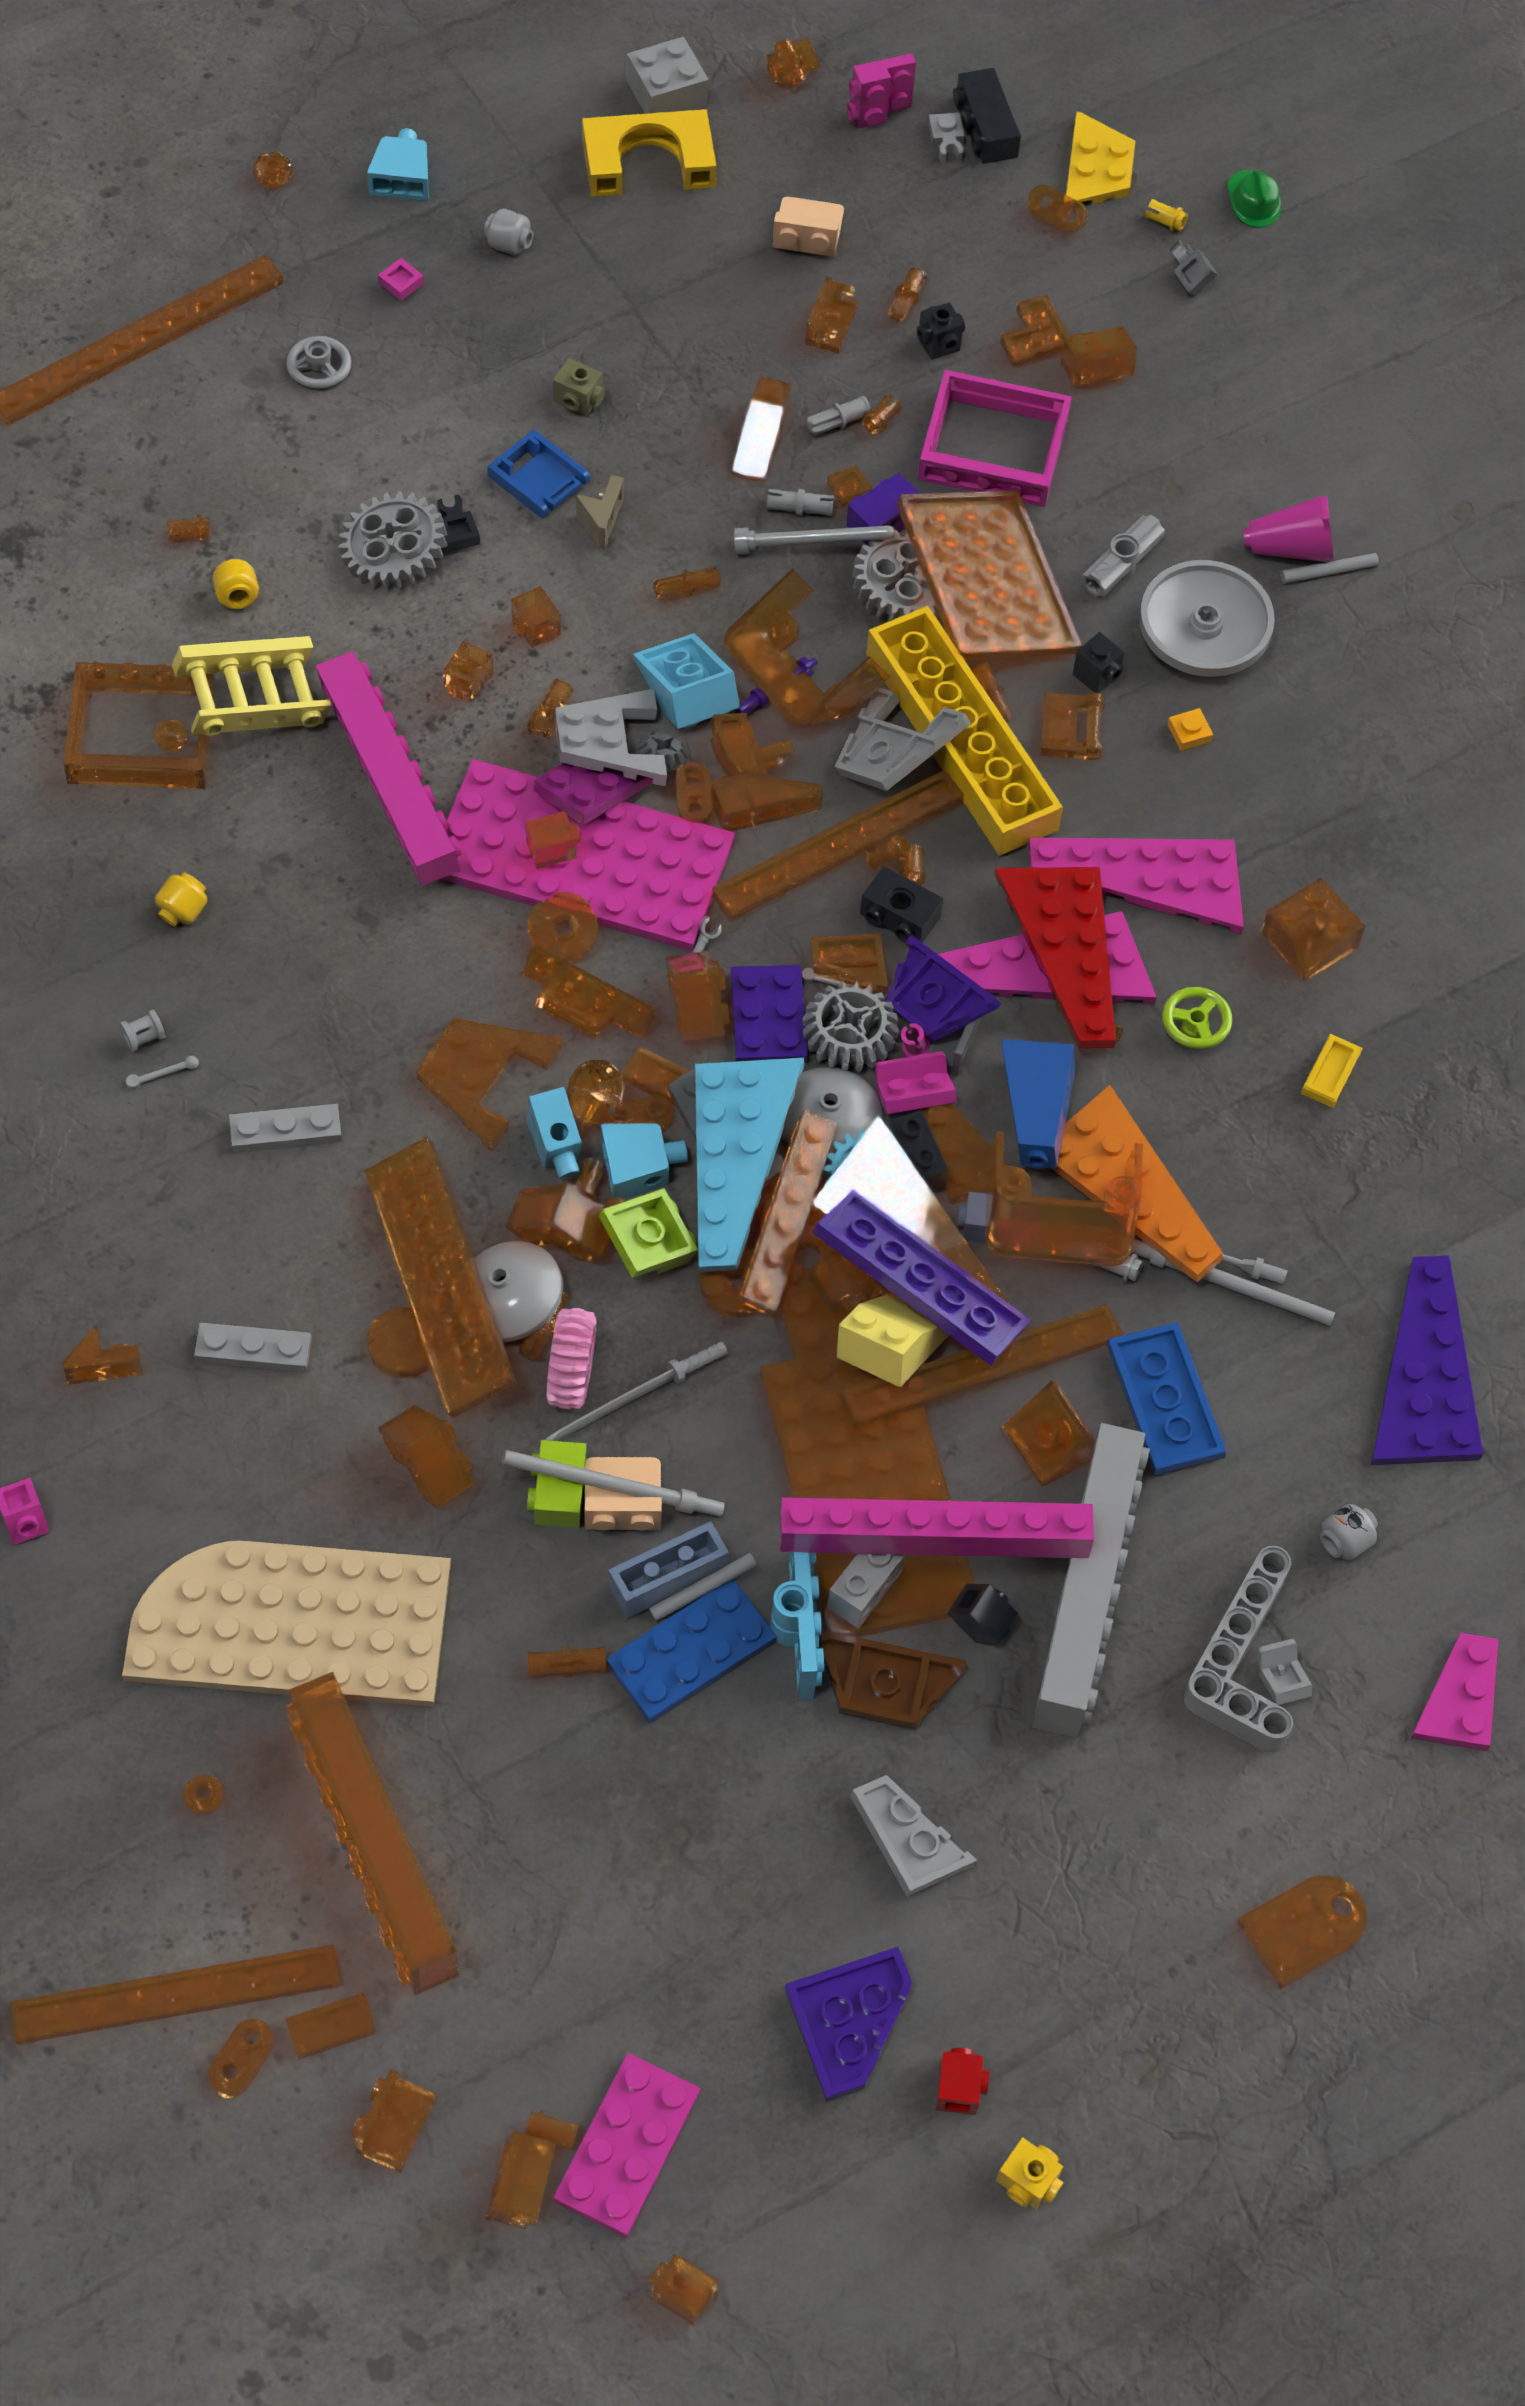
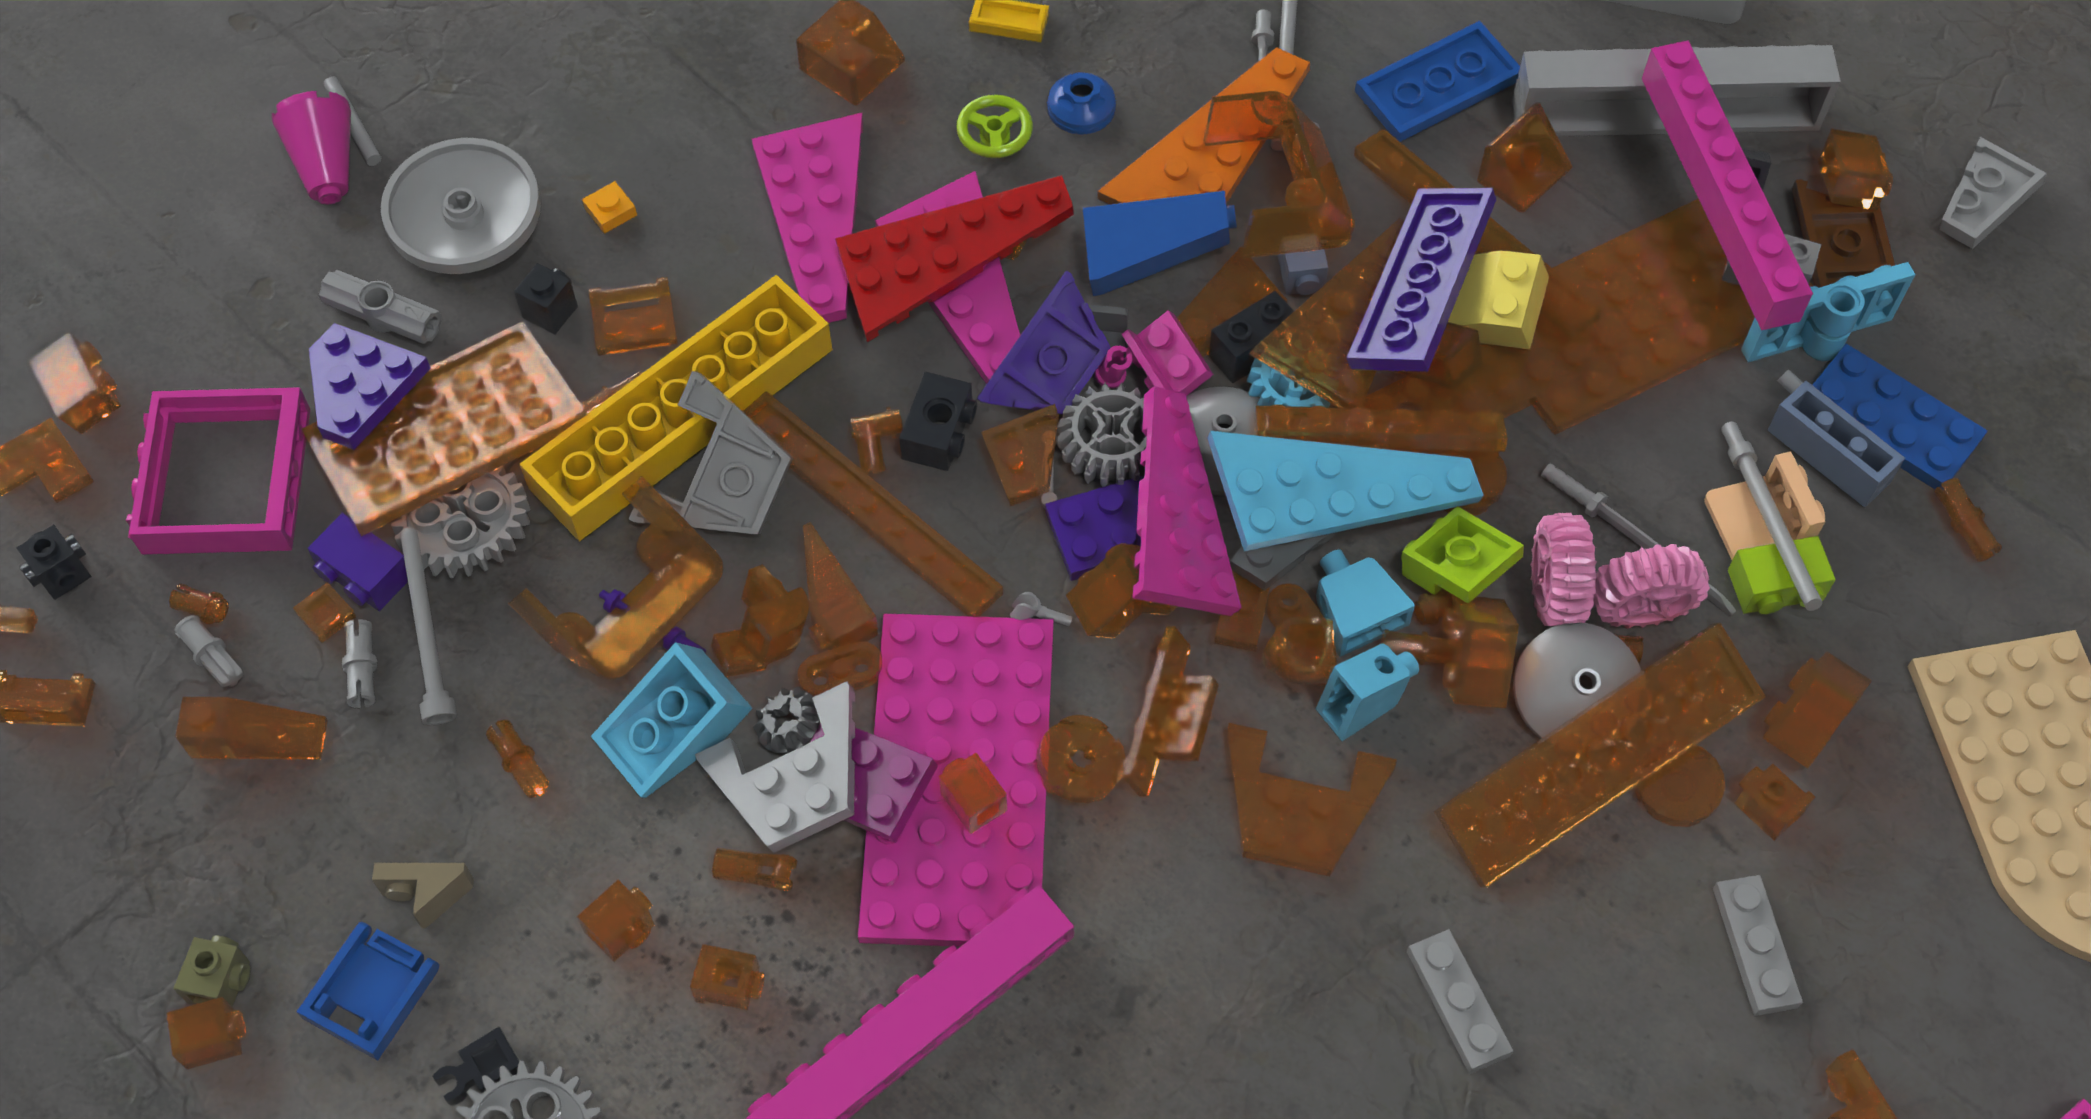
camera: 100 degrees left, 0 degrees up
none -> clear orange brick [166,997,246,1070]
none -> plate [309,323,431,450]
none -> blue piece [1047,72,1116,134]
none -> dark pink wing [1133,386,1242,616]
none -> bright pink gear [1530,513,1597,626]
none -> clear orange brick [1735,764,1815,841]
none -> clear orange brick [1818,129,1893,210]

